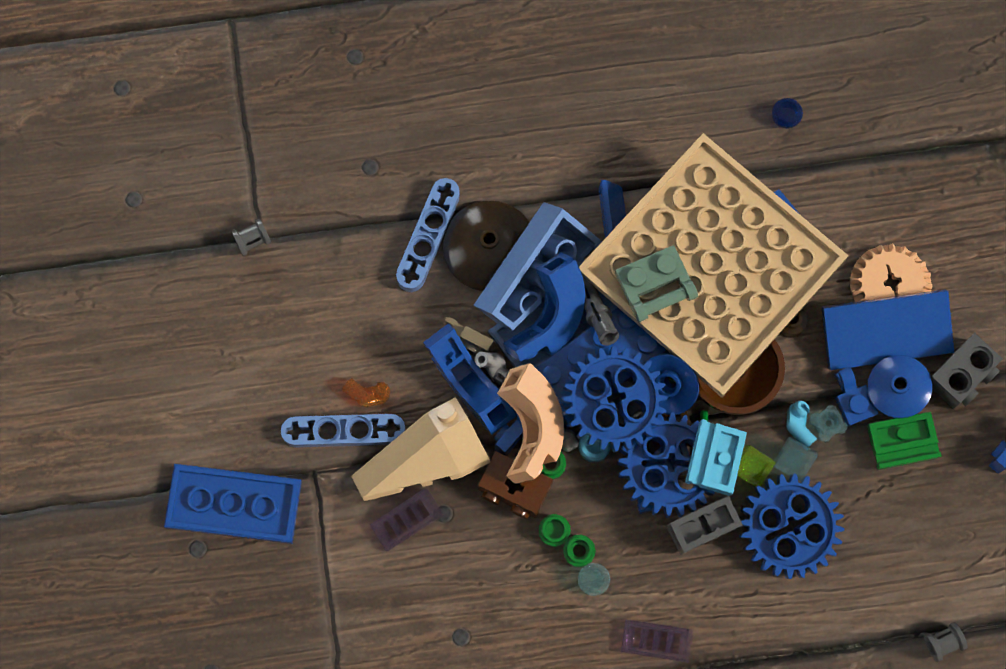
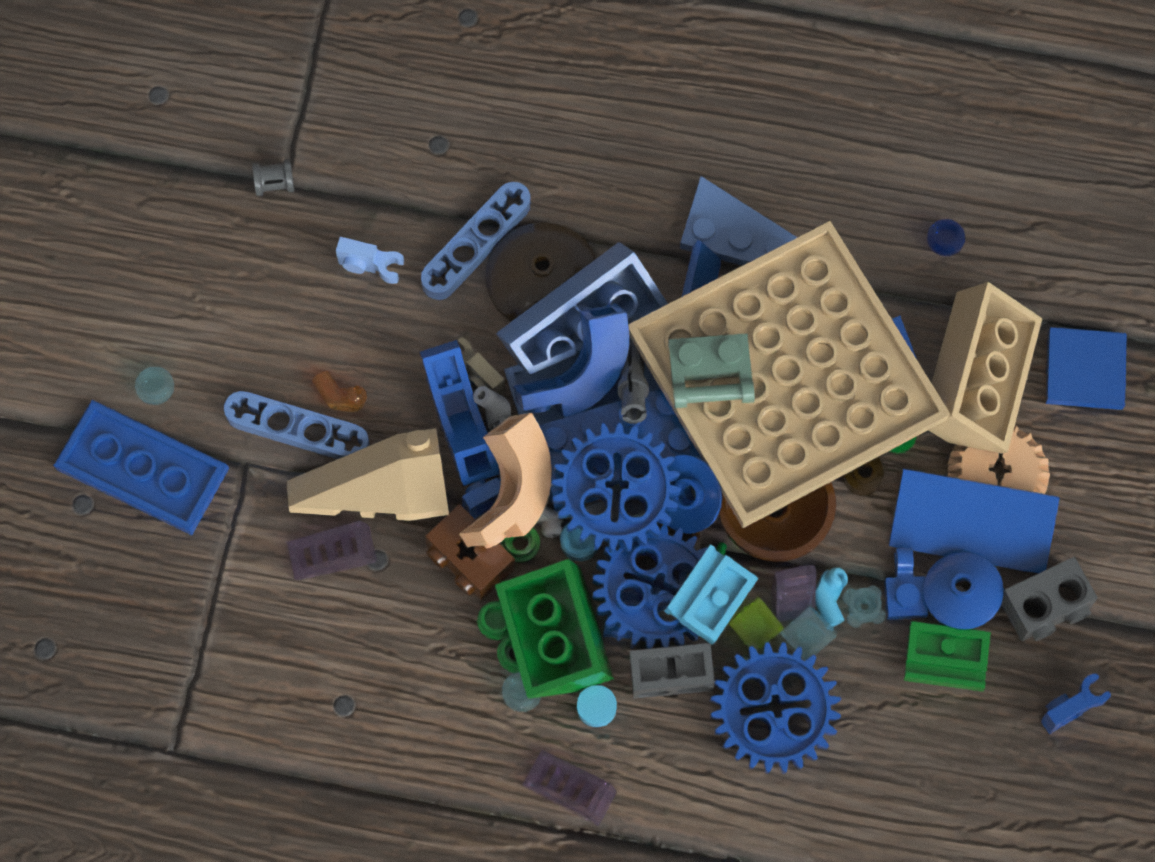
camera: 20 degrees right, 5 degrees down
none -> clear light blue plate [135,367,175,405]
none -> light blue plate [336,237,404,284]
none -> green slope [495,559,614,699]
none -> medium azure tile [577,685,617,727]
none -> medium blue wing [680,176,798,266]
none -> clear purple slope [770,564,816,622]
none -> tan slope [929,282,1042,453]
none -> blue tile [1045,327,1127,410]

